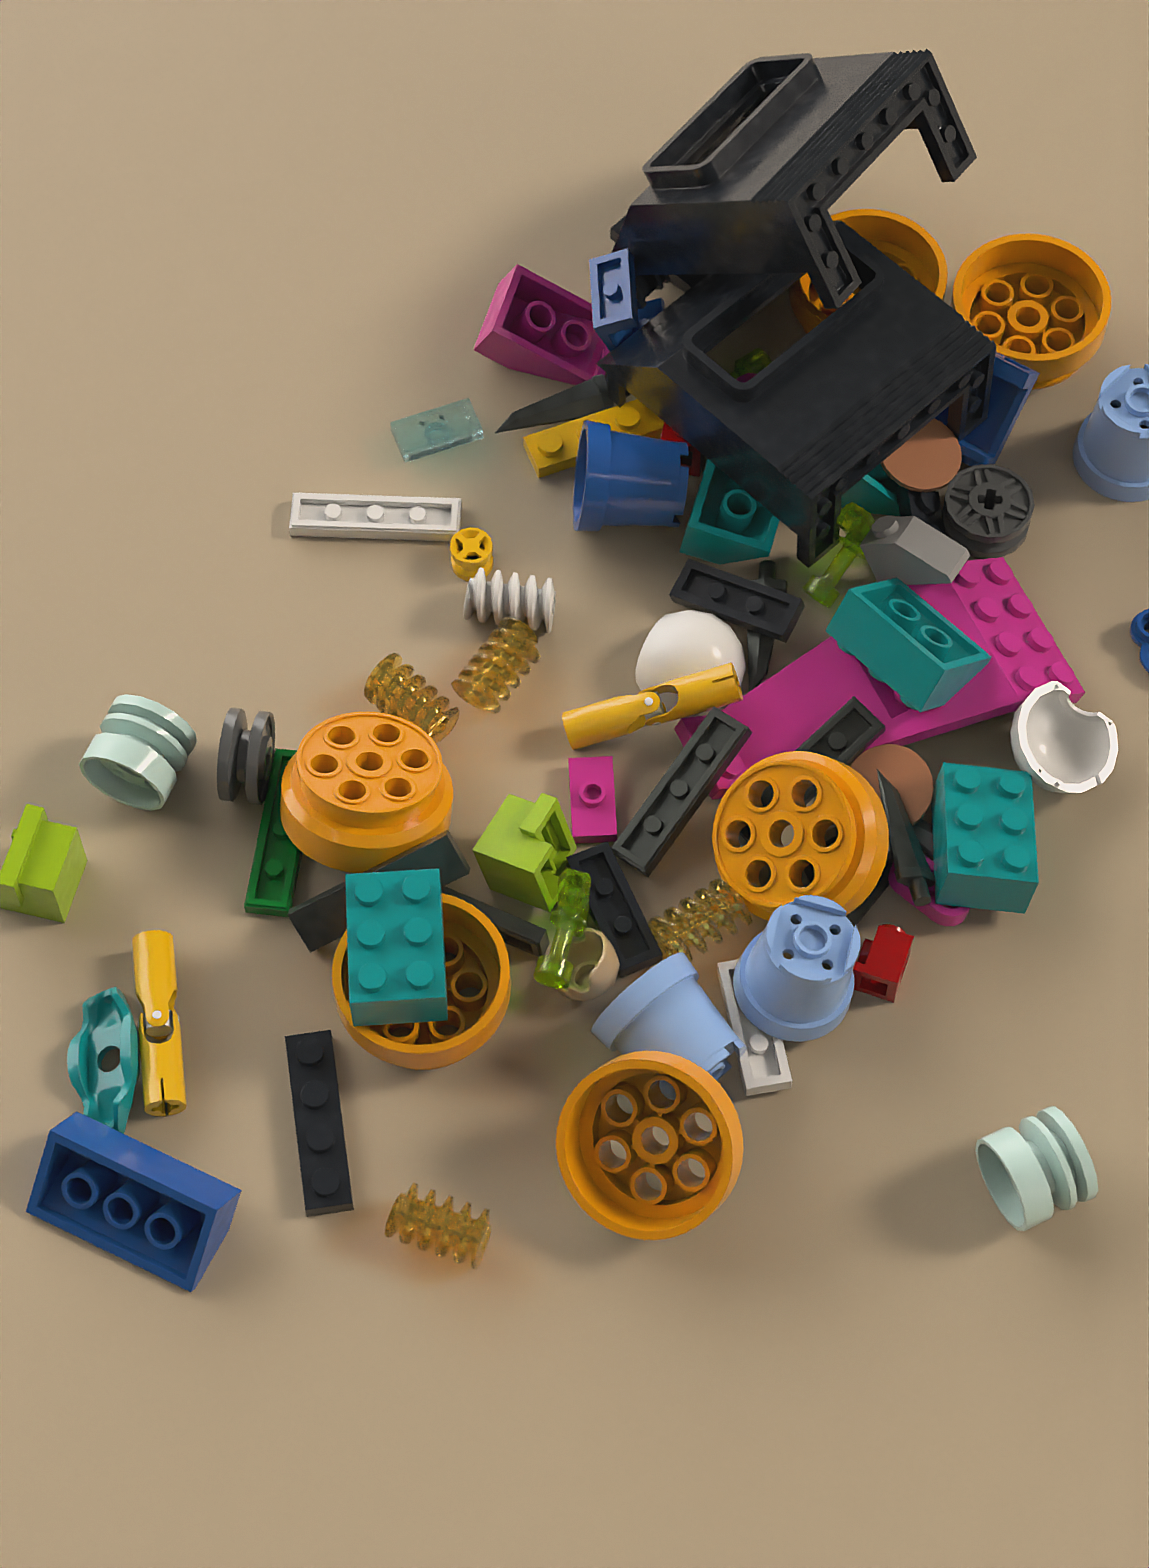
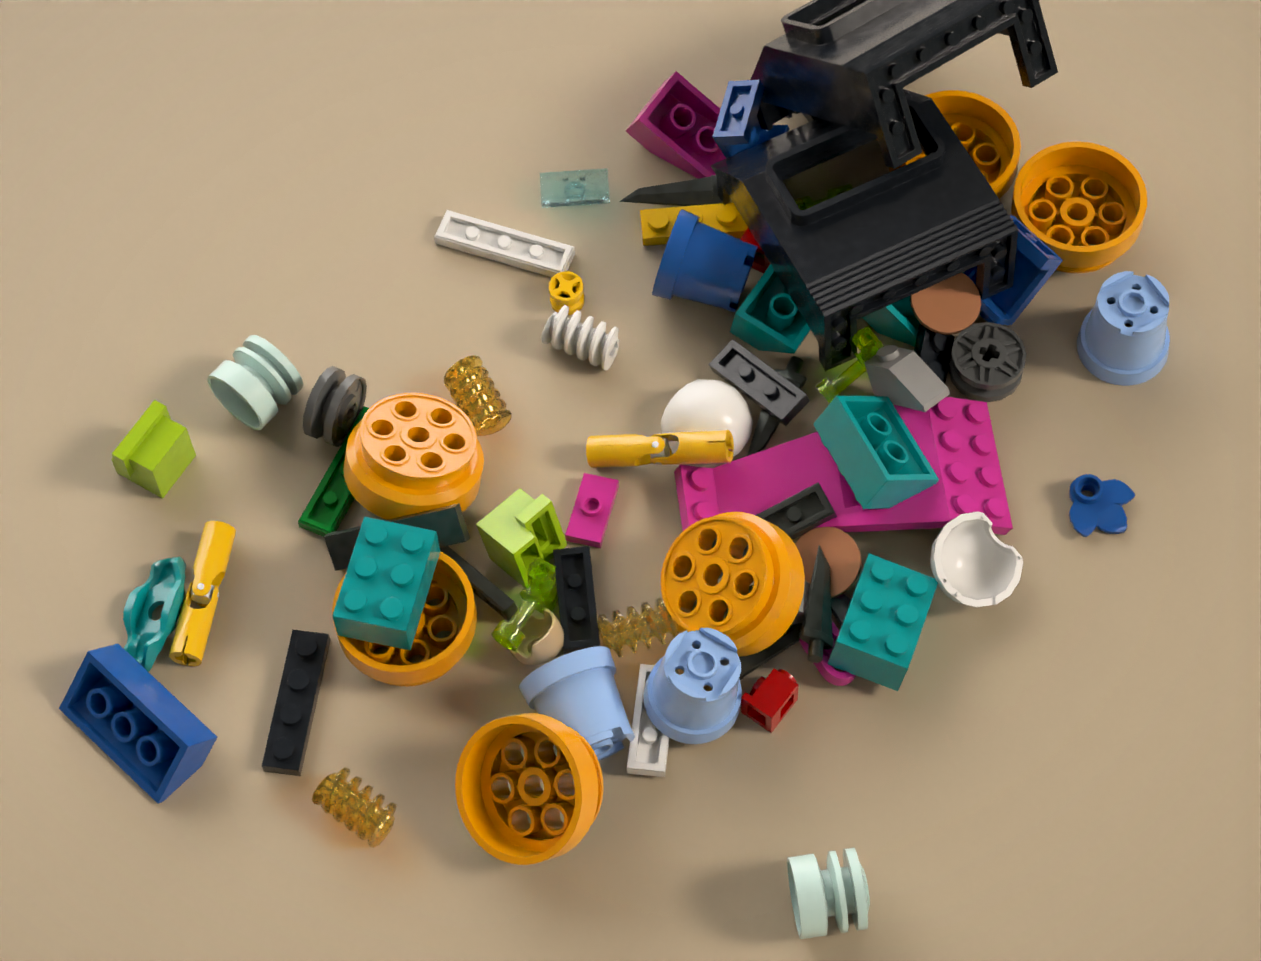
camera: 20 degrees right, 0 degrees up
clear yellow piece [451,617,541,714] -> none
pearl dark grey tile [611,706,752,877] -> none

